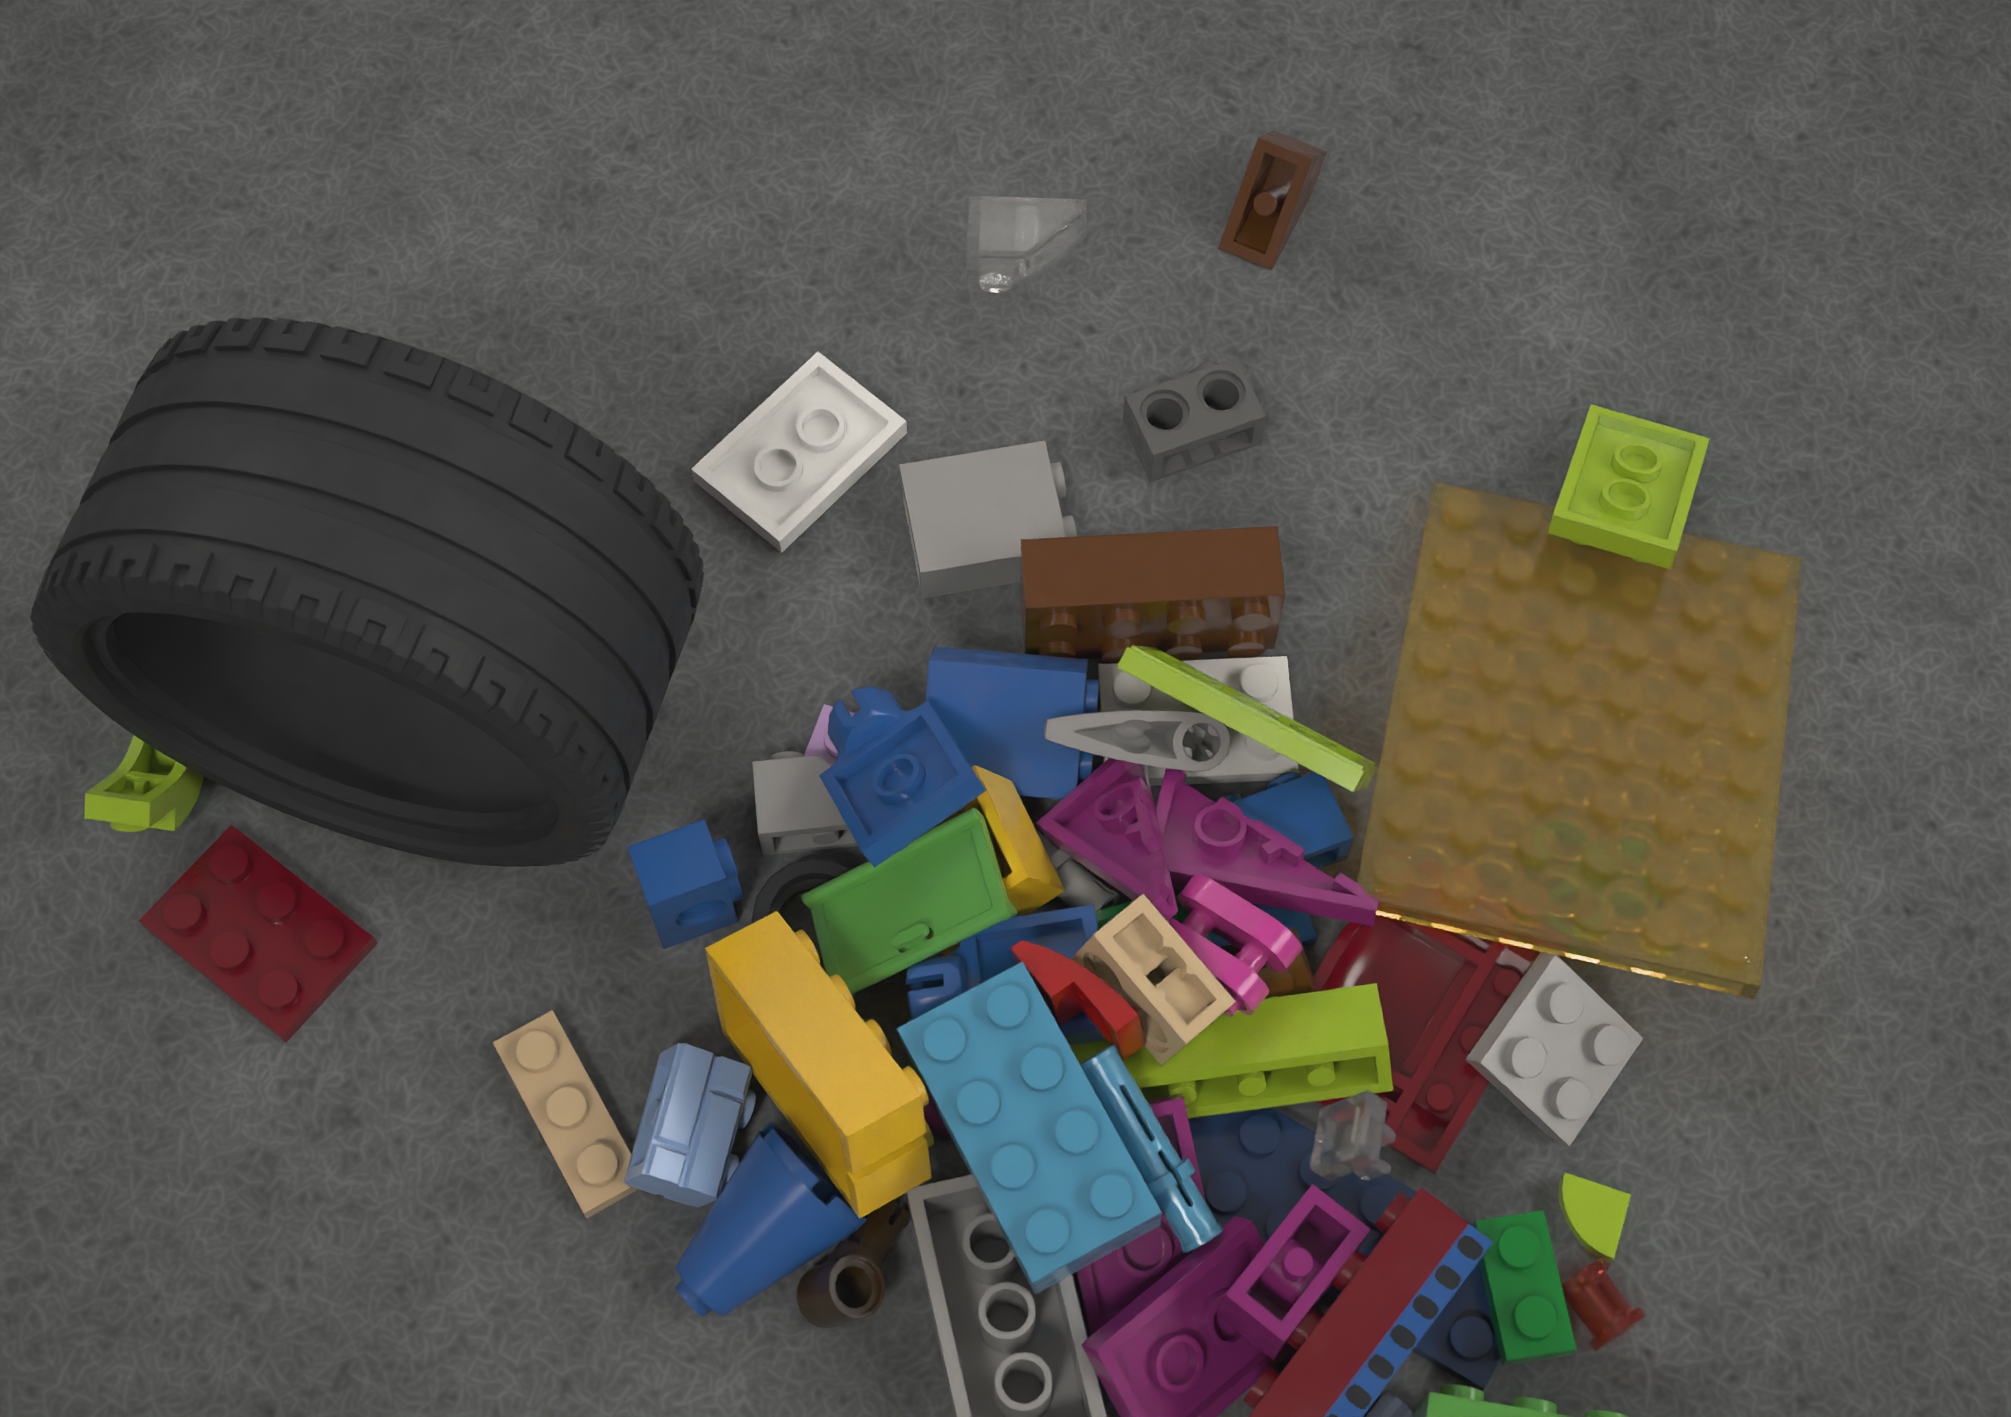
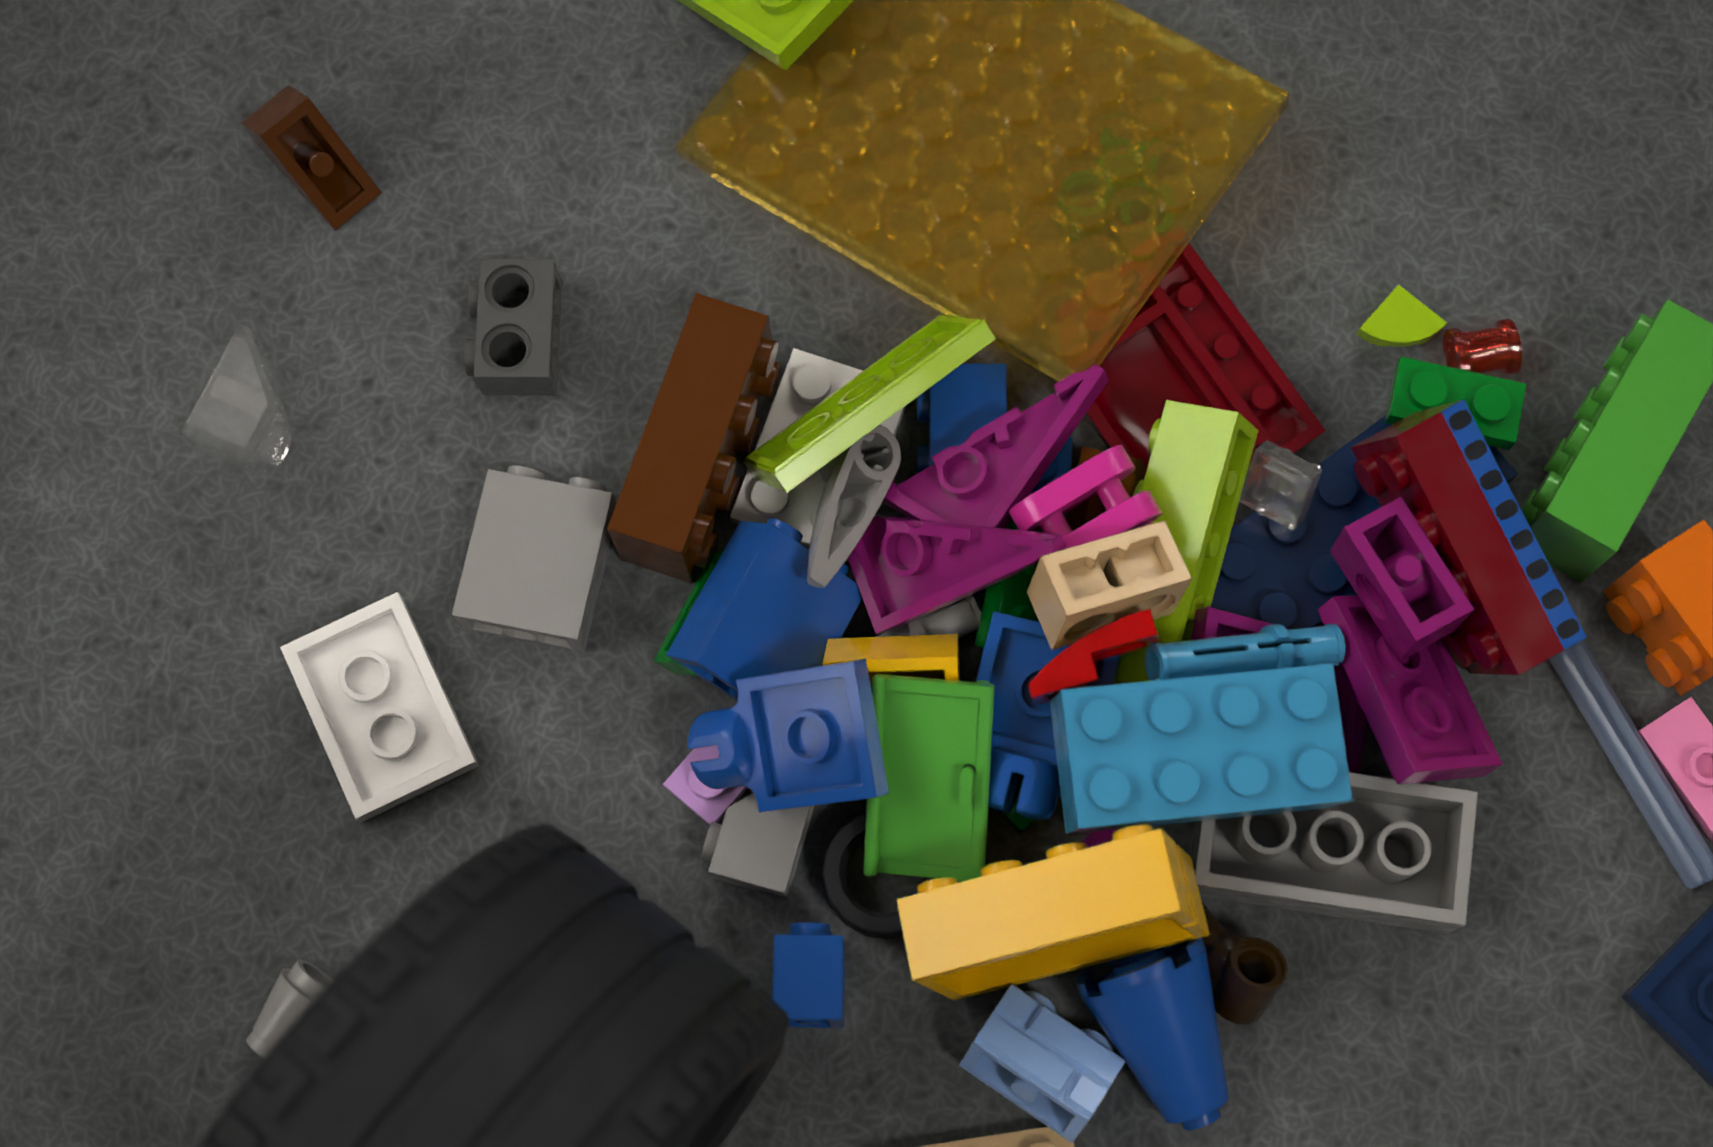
camera: 65 degrees left, 10 degrees up
light grey plate [1466,952,1643,1146] -> none

